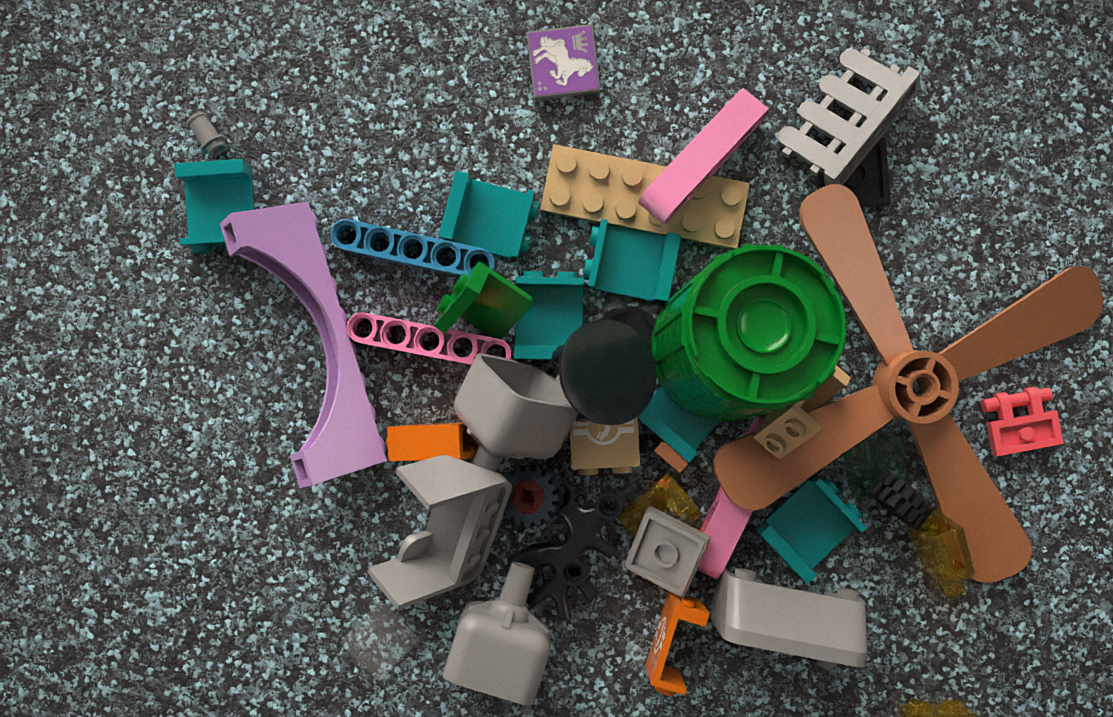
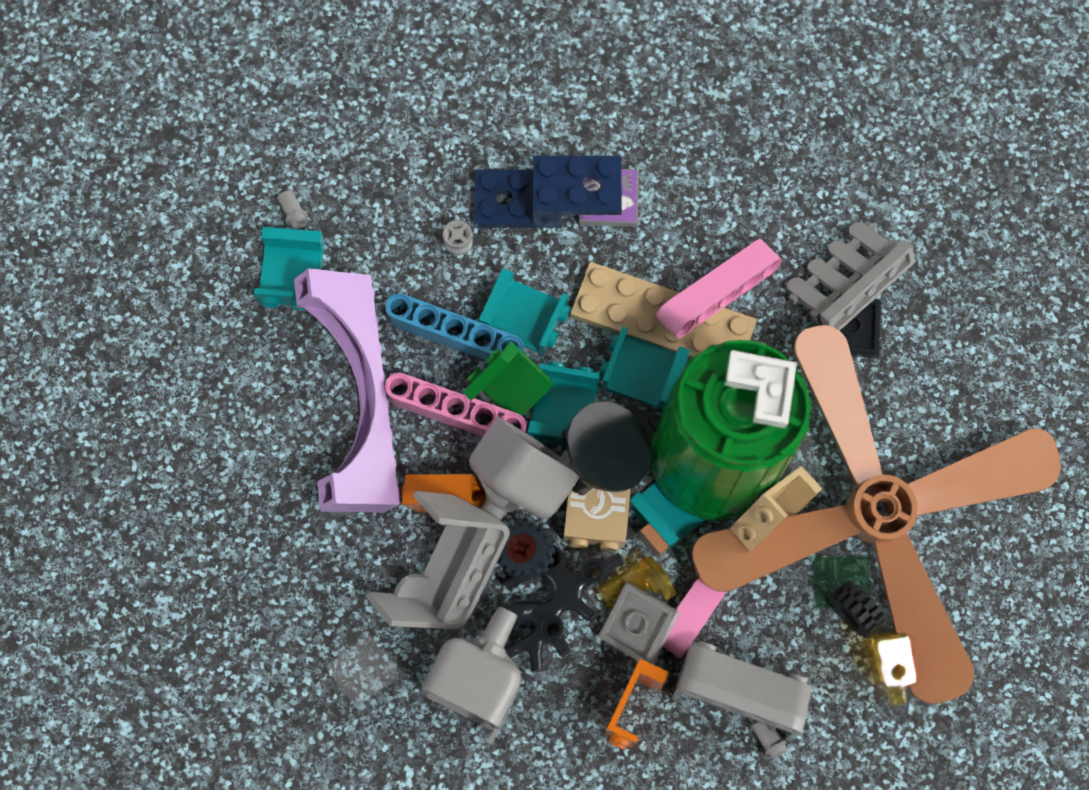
camera: 10 degrees right, 15 degrees down
teal panel [754,475,867,585] -> none
coral plate [981,387,1064,456] -> none
none -> light grey wheel [443,220,473,256]
none -> dark blue bracket [474,156,622,228]
none -> white plate [725,350,796,428]

